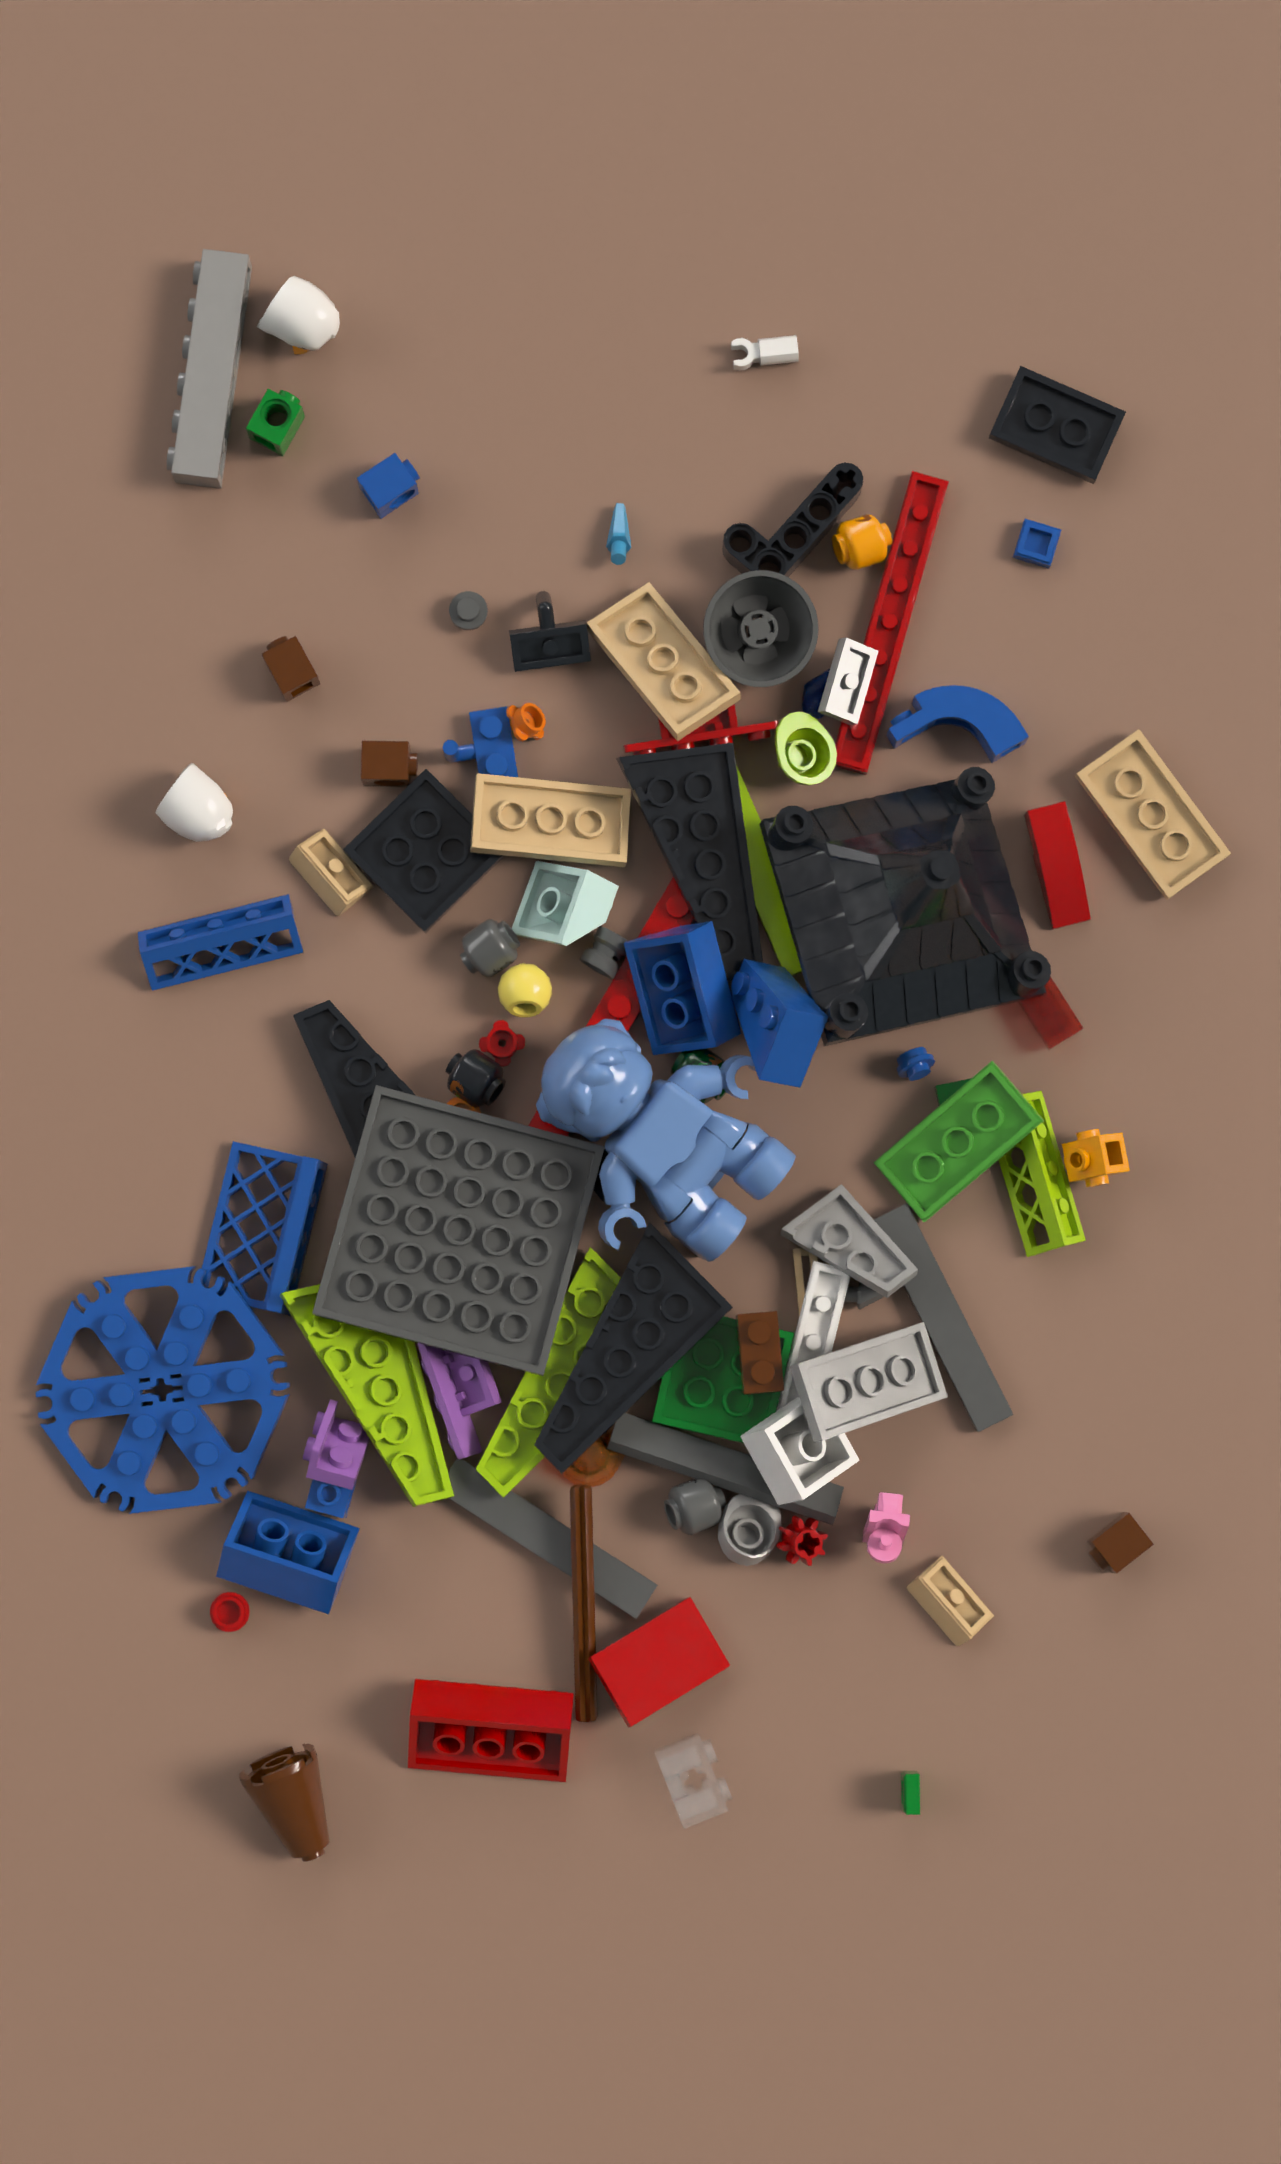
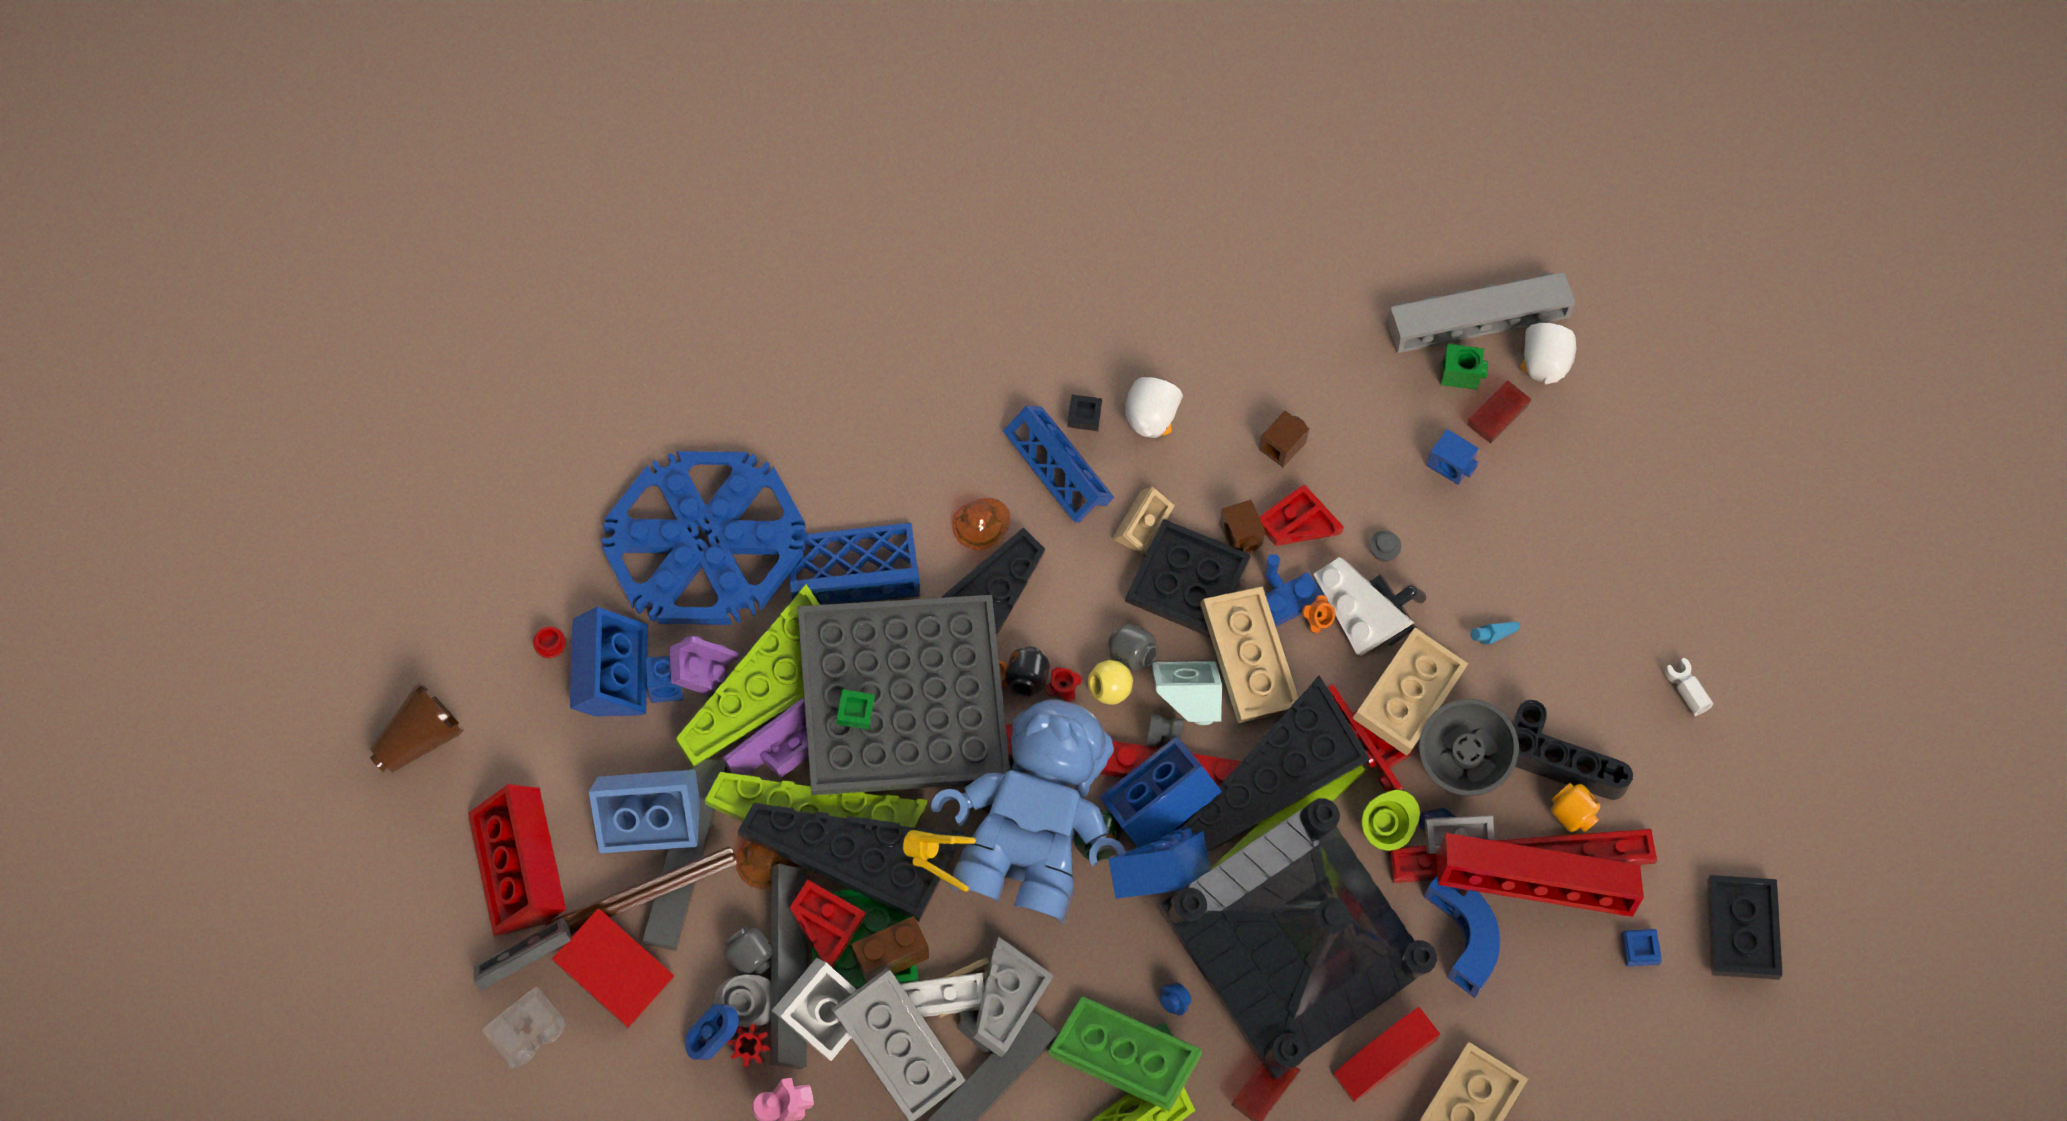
camera: 70 degrees right, 20 degrees down
none -> dark grey tile [473,918,571,991]
none -> medium blue slope [589,770,700,853]
none -> blue plate [685,1004,739,1060]
none -> red wing [790,880,866,968]
none -> green plate [836,689,875,730]
none -> yellow plant [903,830,976,892]
none -> clear orange piece [952,498,1011,550]
none -> black plate [1067,394,1102,431]
none -> red wing [1259,484,1344,546]
none -> white wing [1314,557,1414,656]
none -> red brick [1436,833,1644,917]
none -> clear red plate [1467,380,1531,444]

